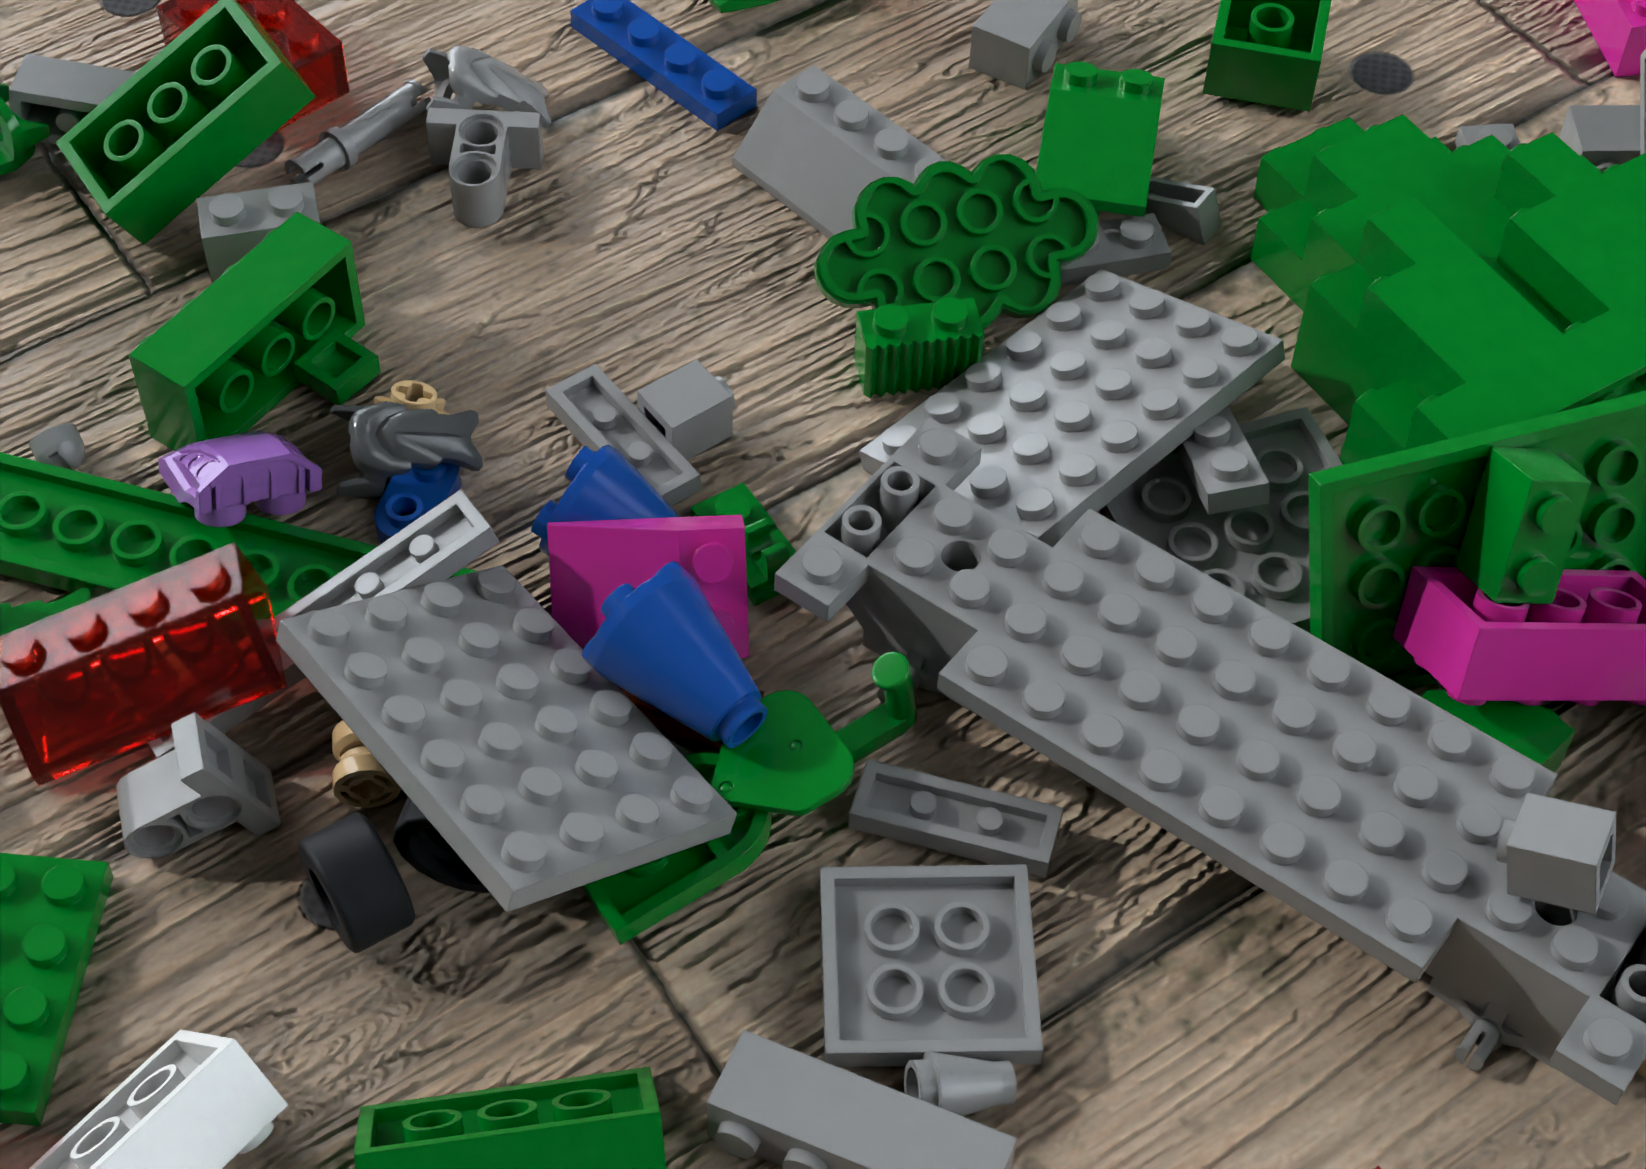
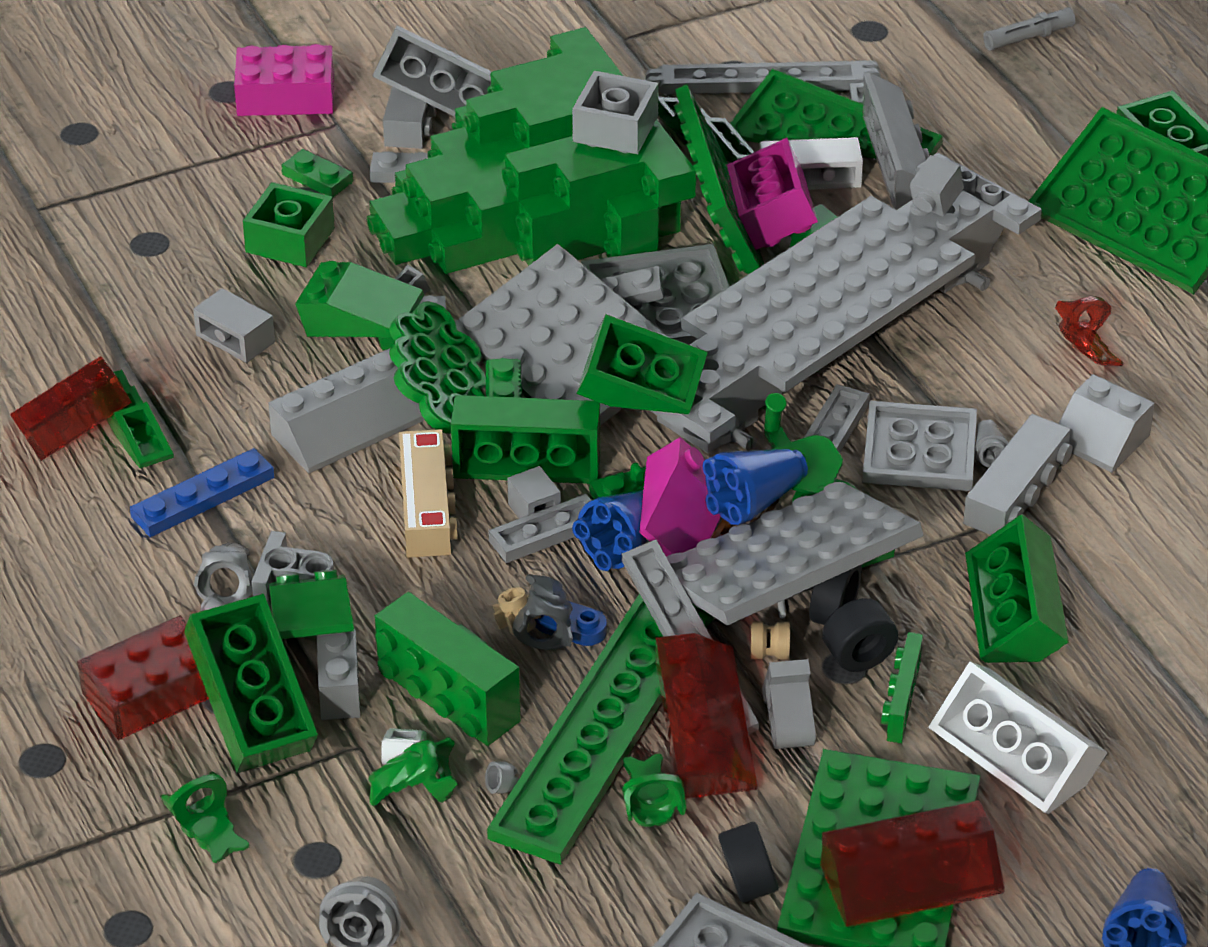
camera: 80 degrees left, 10 degrees down
light grey brick [9,53,136,145] -> none
medium lavender slope [158,430,322,527] -> none
green brick [1455,446,1591,604] -> none
none -> green slope [269,569,354,639]
none -> green plate [281,148,353,197]
none -> green hair [368,737,458,806]
none -> white brick [381,728,427,764]
none -> tan brick [399,429,458,558]
none -> green brick [451,395,600,484]
none -> light grey brick [572,71,658,154]
none -> green slope [576,314,708,414]
none -> green plate [881,632,923,744]

